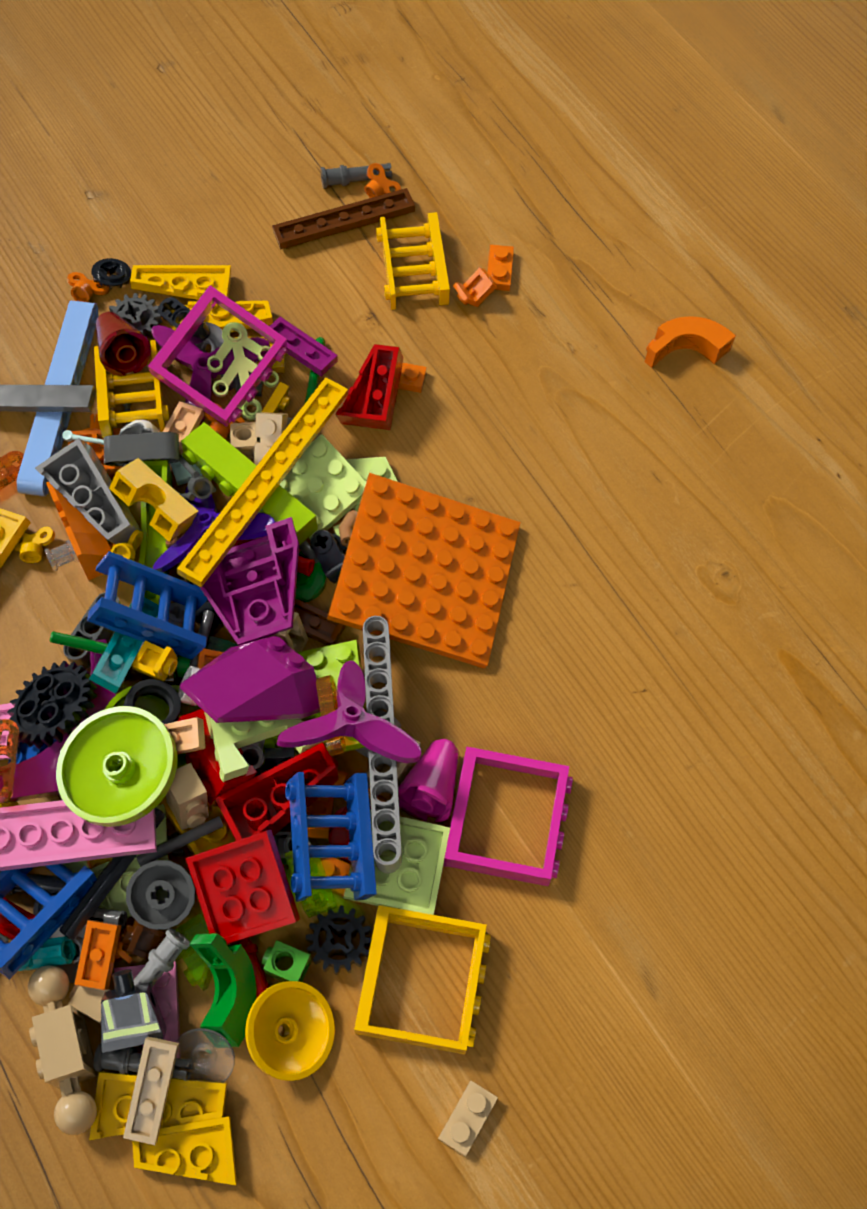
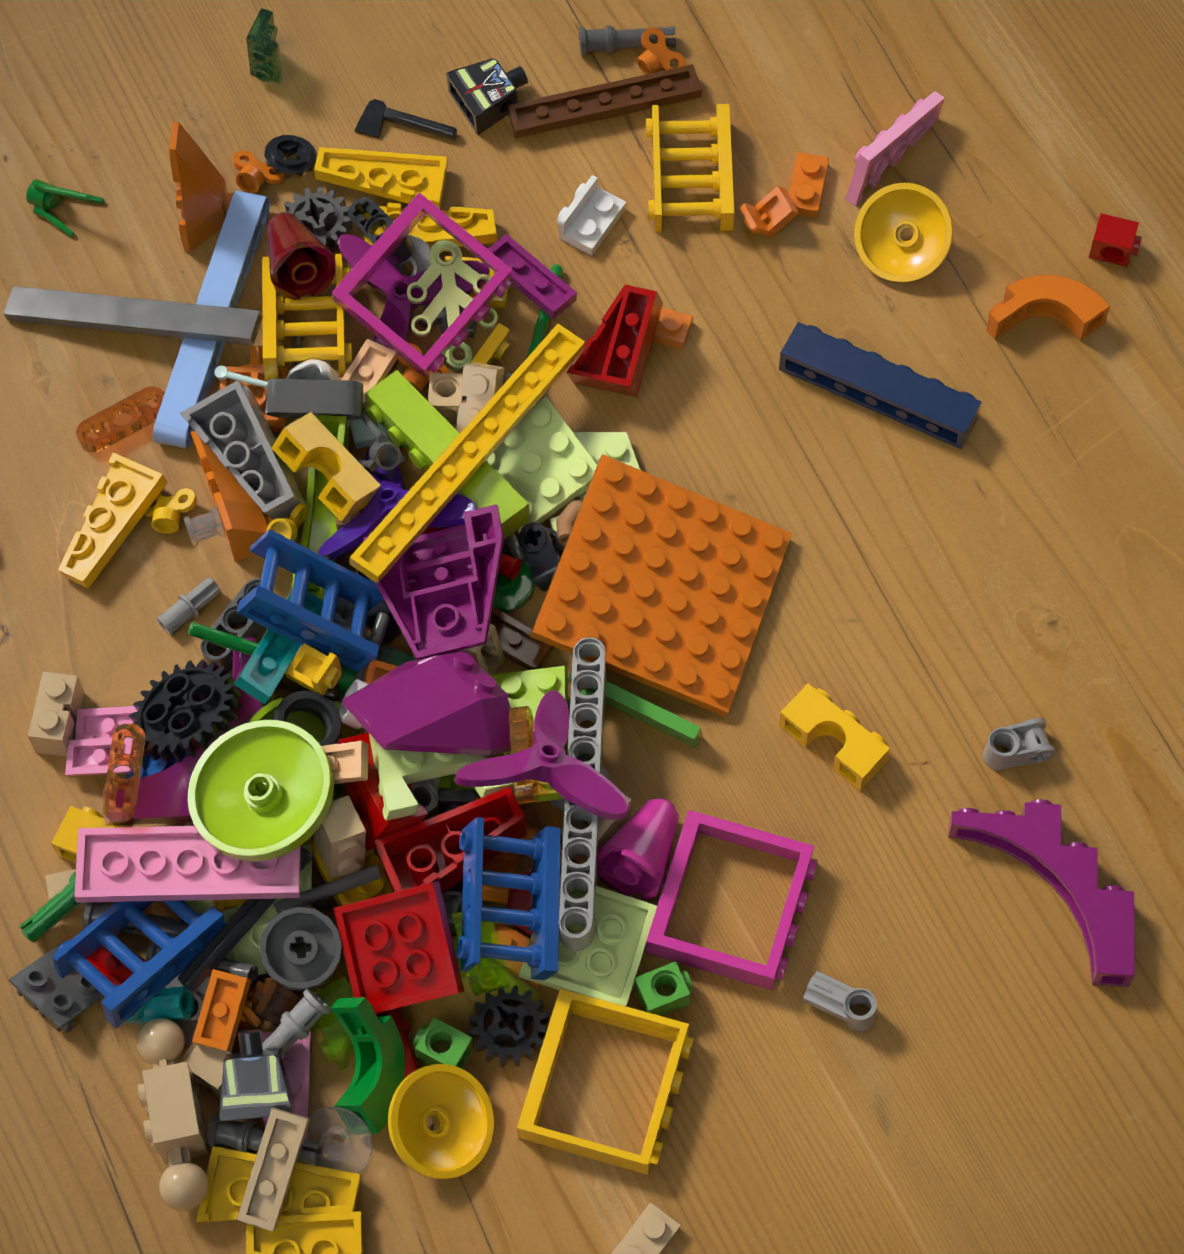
camera: 10 degrees right, 0 degrees up
none -> light grey axle [156,578,221,635]
none -> orange wedge [169,122,233,252]
none -> clear green bracket [246,8,282,84]
none -> black piece [354,99,457,140]
none -> torso [446,58,528,135]
none -> white bracket [557,175,626,256]
none -> bright green piece [568,672,703,748]
none -> bright green brick [635,961,694,1017]
none -> dark blue brick [779,322,982,450]
none -> yellow arch [779,683,890,791]
none -> light grey piece [803,971,877,1032]
none -> bright pink wing [845,91,945,207]
none -> yellow dish [854,183,953,283]
none -> magenta arch [948,799,1134,987]
none -> light grey piece [983,718,1056,771]
none -> red brick [1088,213,1142,267]

